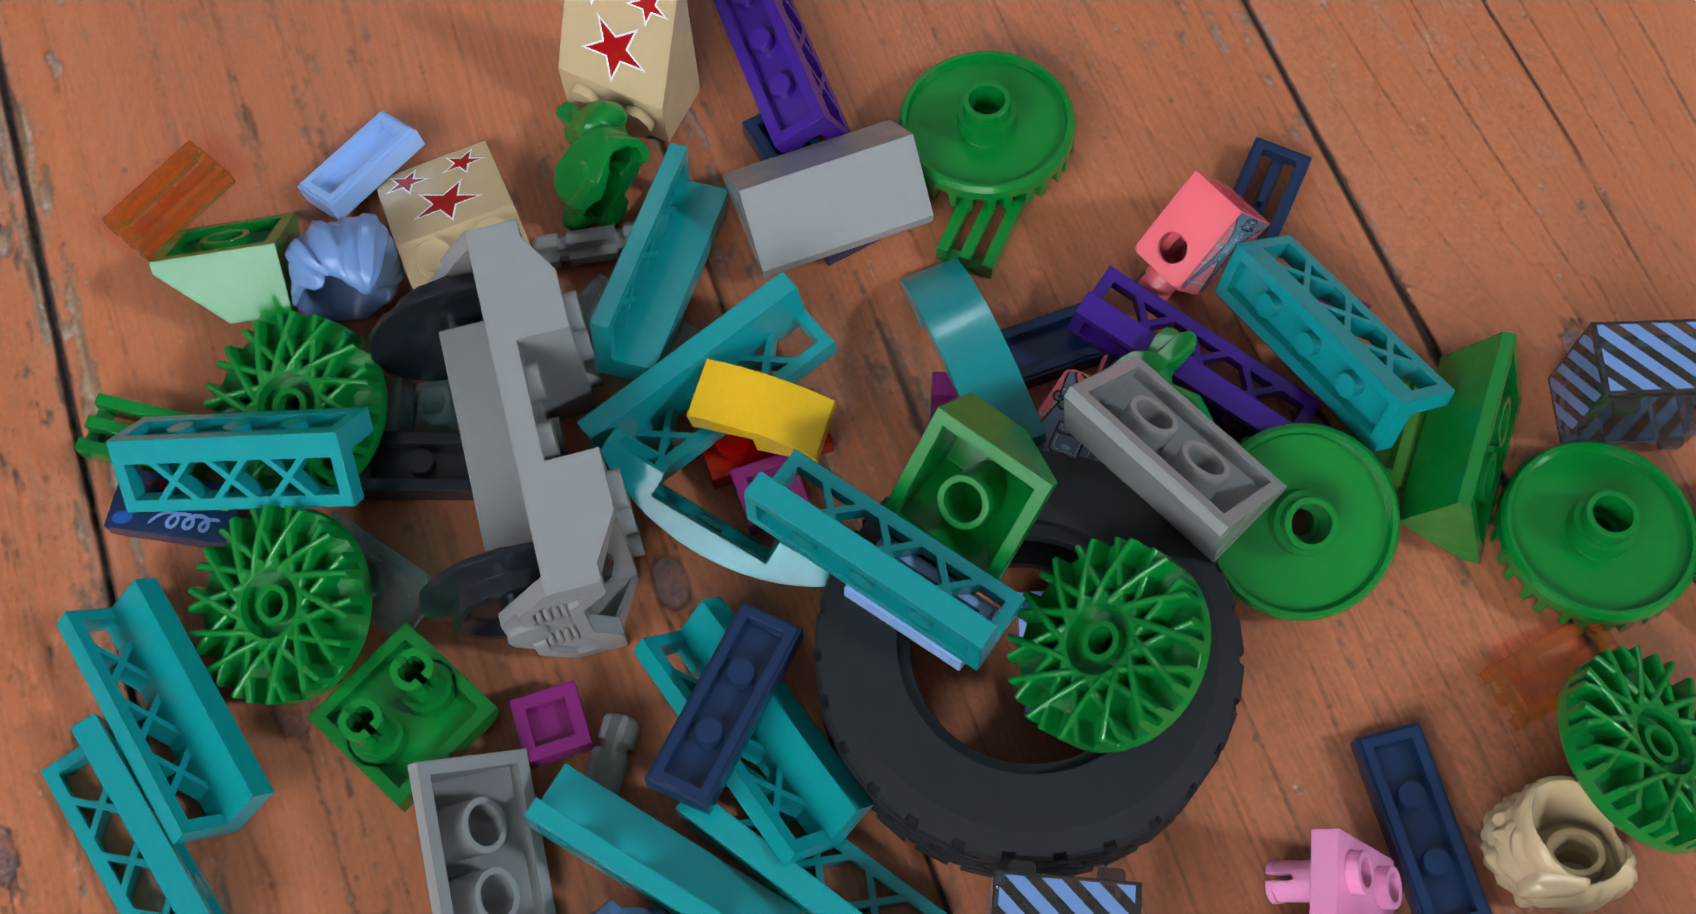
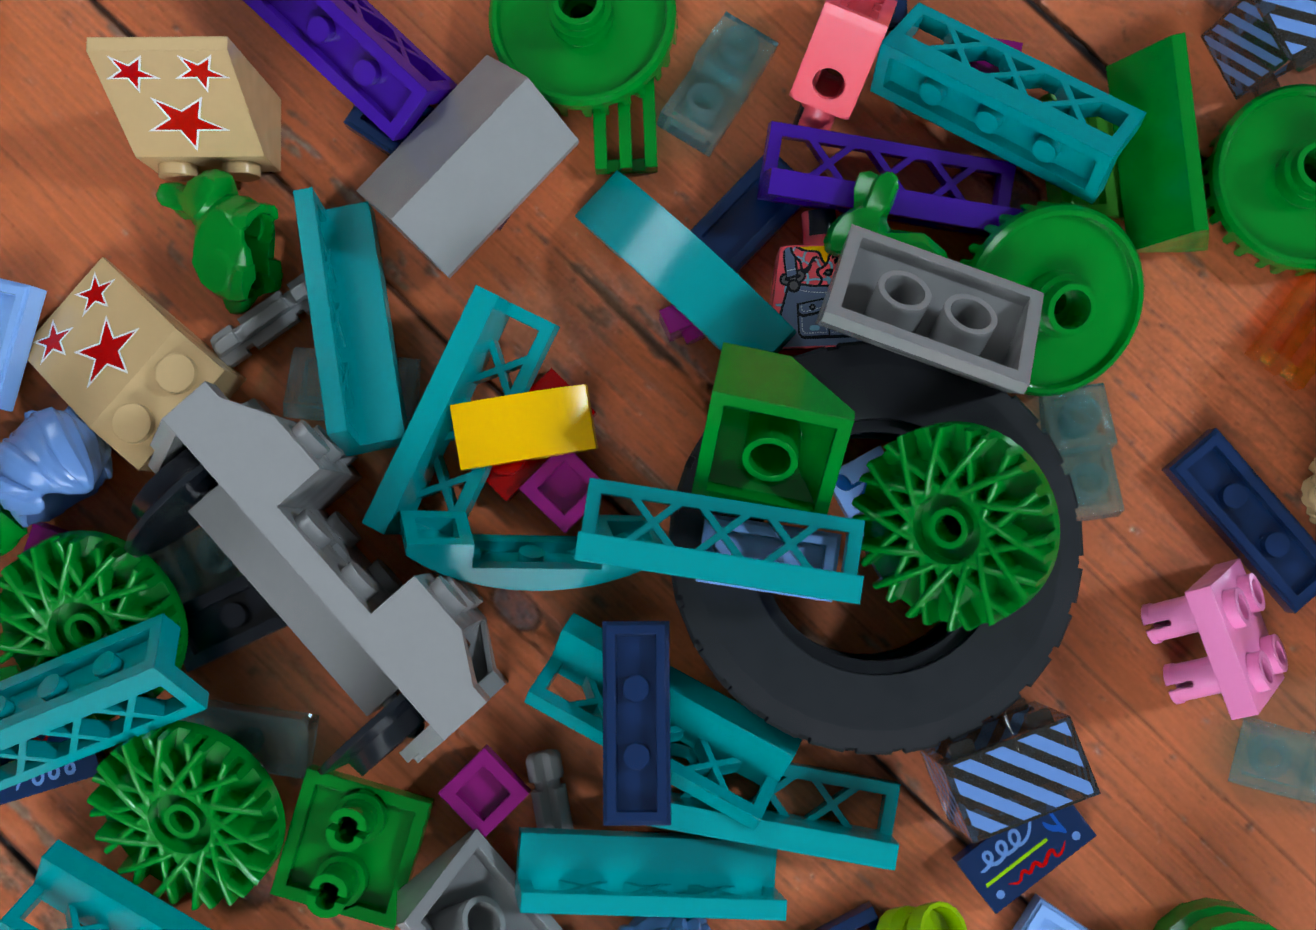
camera: 30 degrees left, 20 degrees up
none -> clear light blue slope [656,11,779,157]
none -> clear light blue slope [1039,383,1125,521]

